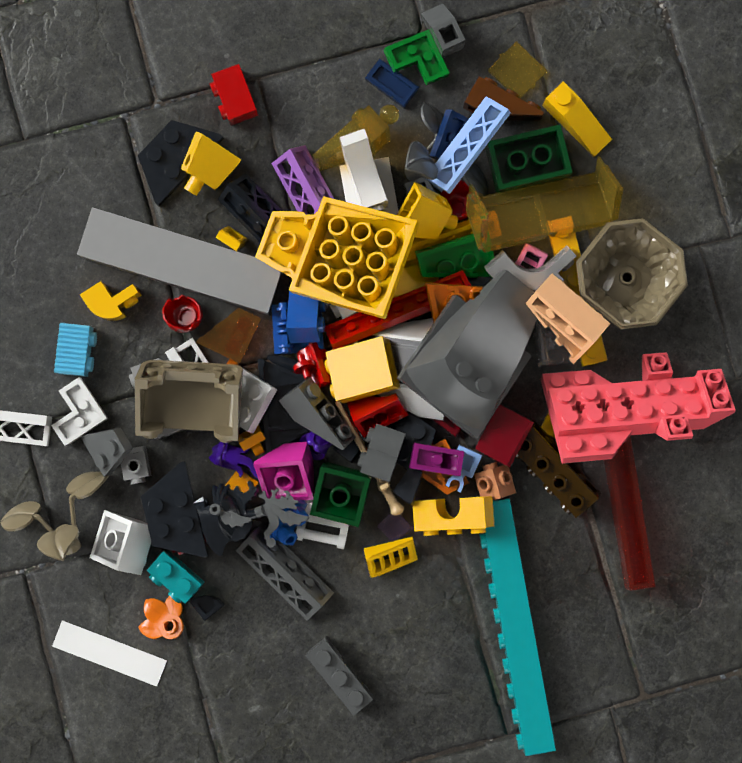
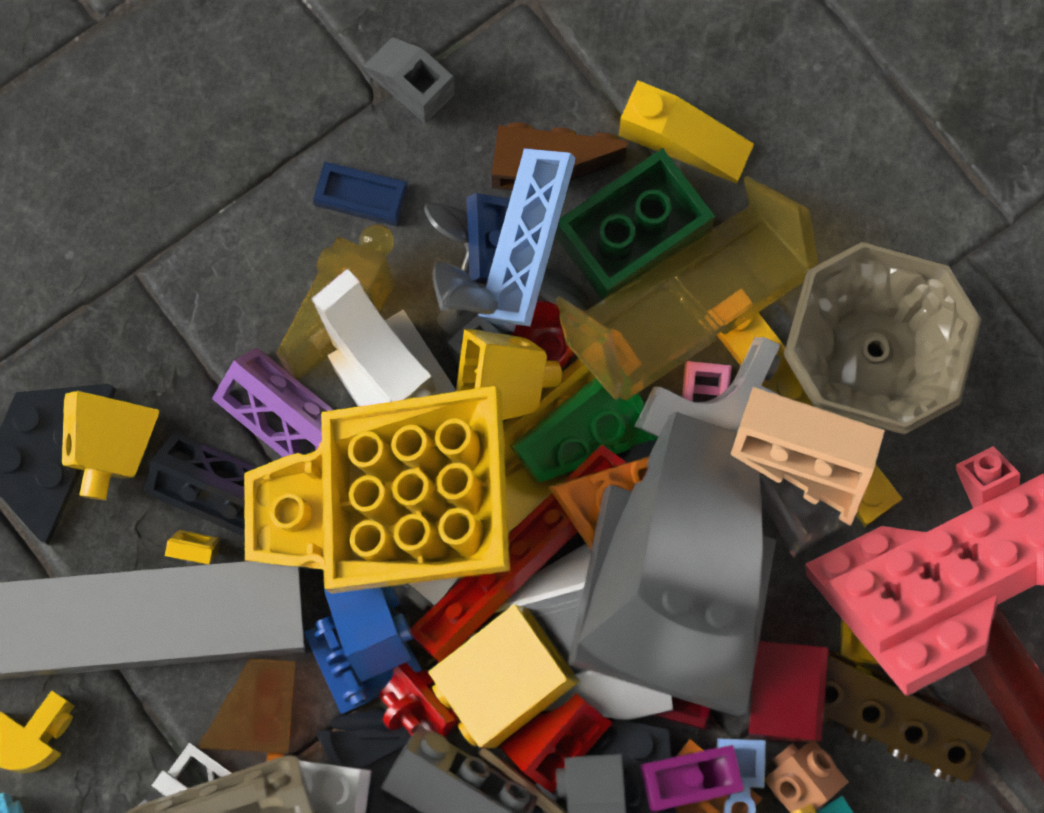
camera: 25 degrees left, 10 degrees down
red hair [162,295,203,333] -> none
red brick [209,64,258,126] -> none
green plate [383,29,450,86] -> none
clear yellow piece [488,41,547,99] -> none

